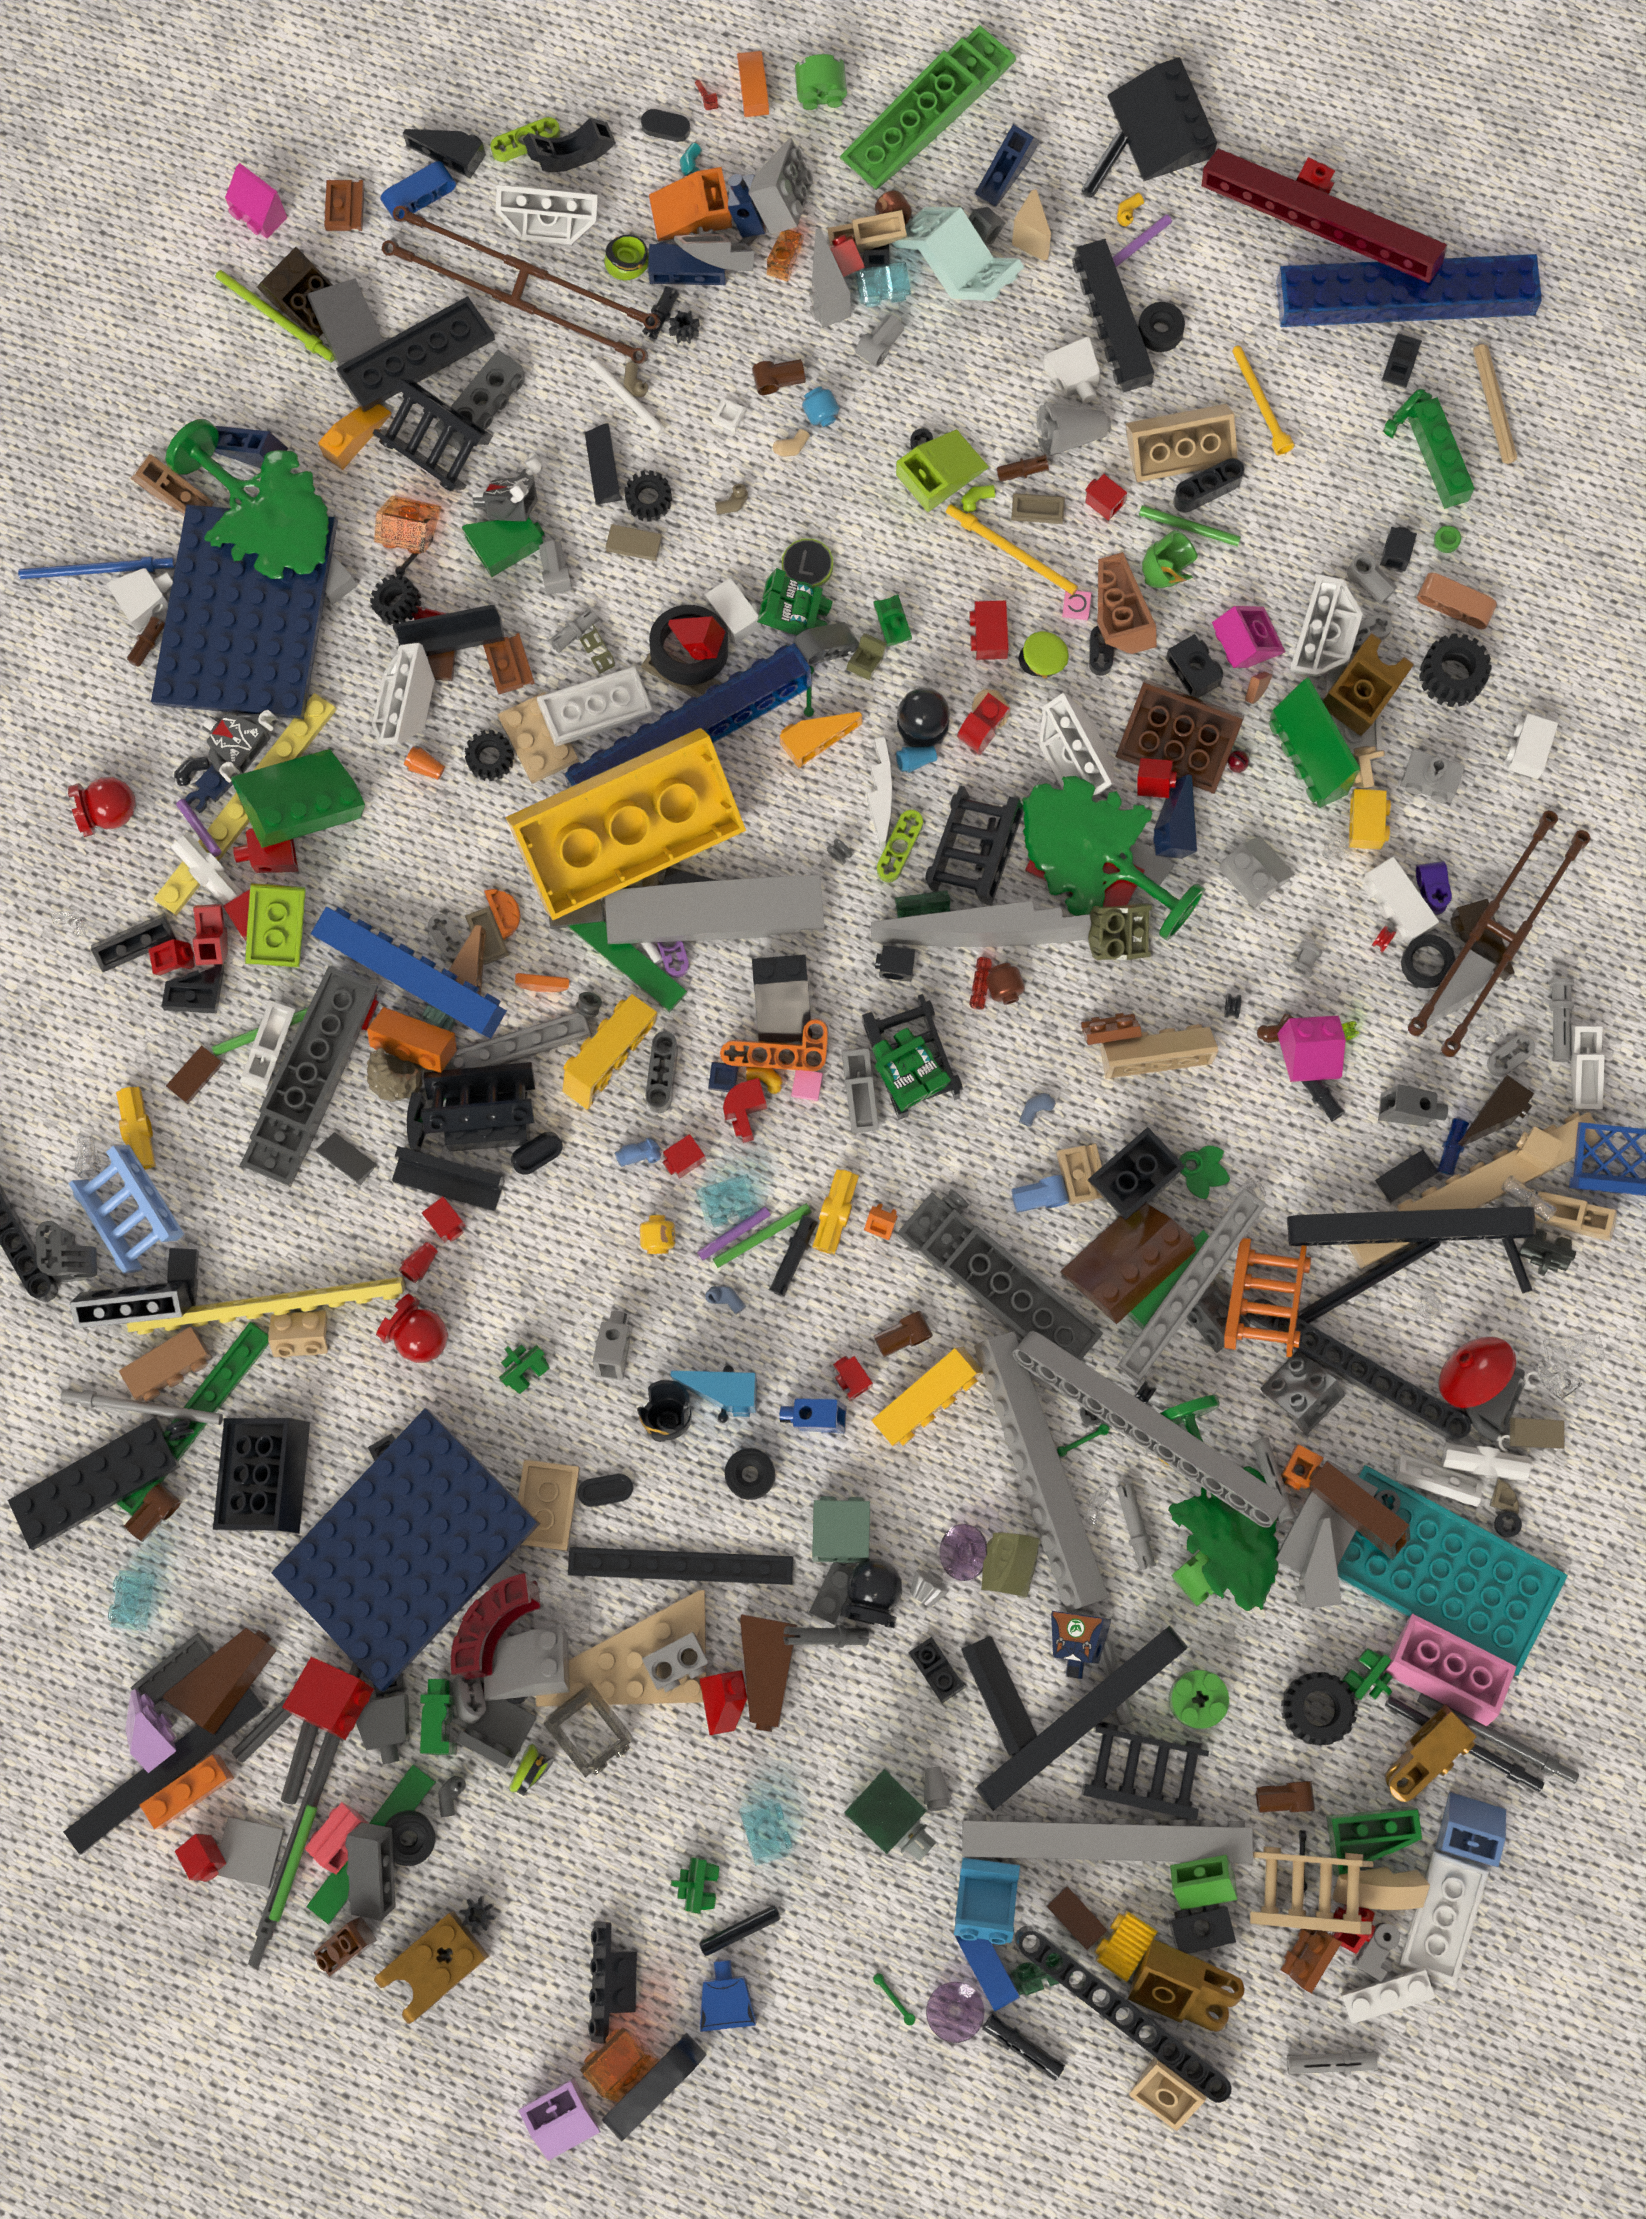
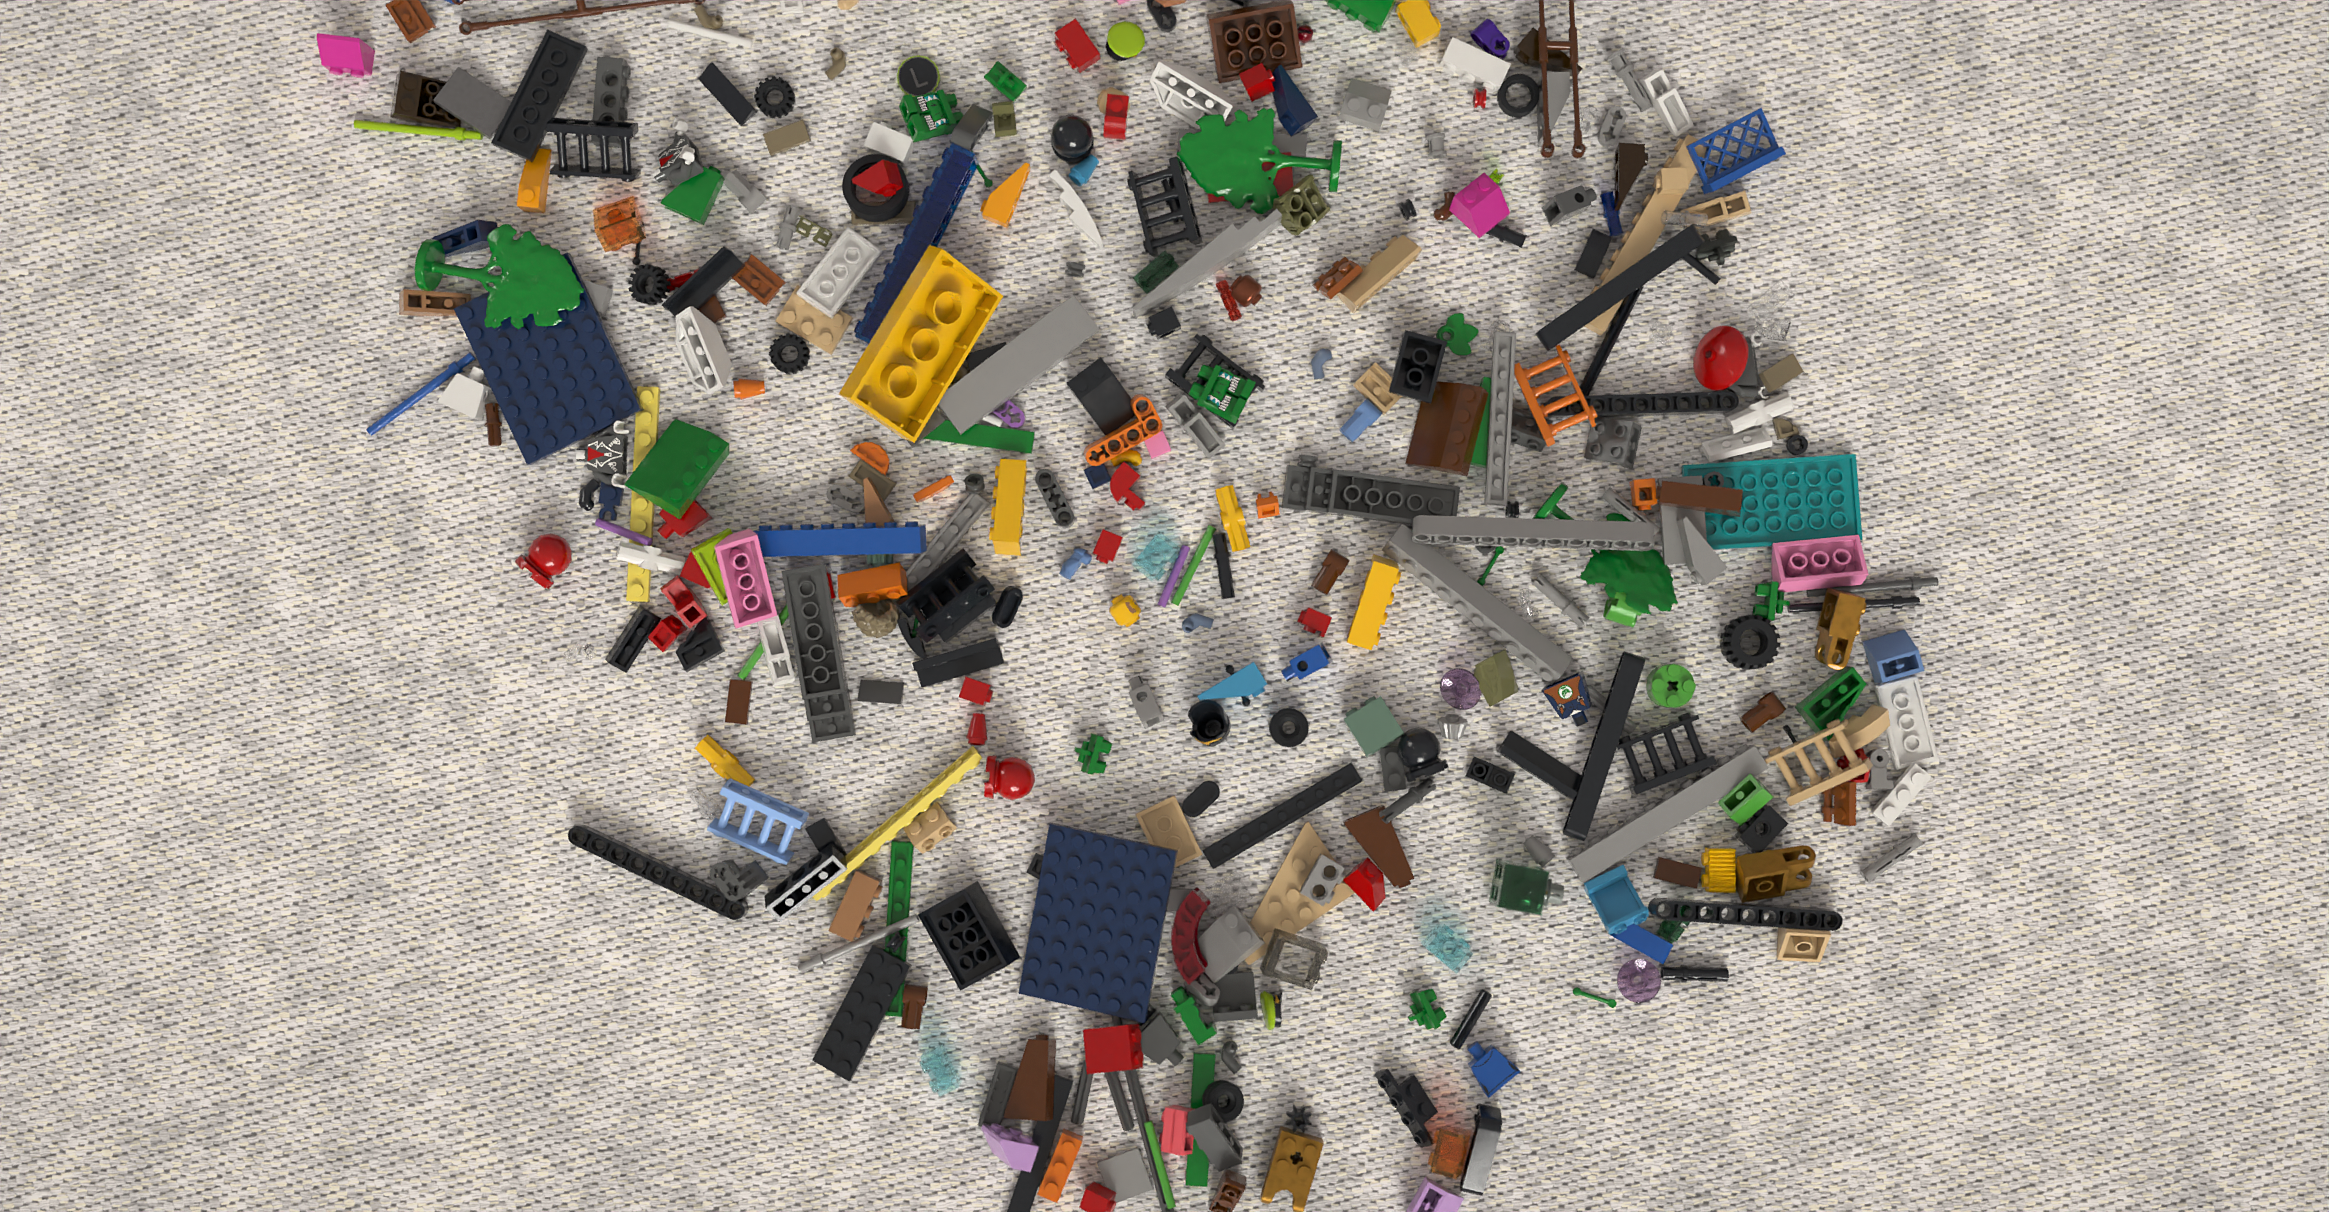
camera: 35 degrees left, 10 degrees up
lime beam [877,810,923,882] -> none
none -> bright pink slope [714,529,777,629]

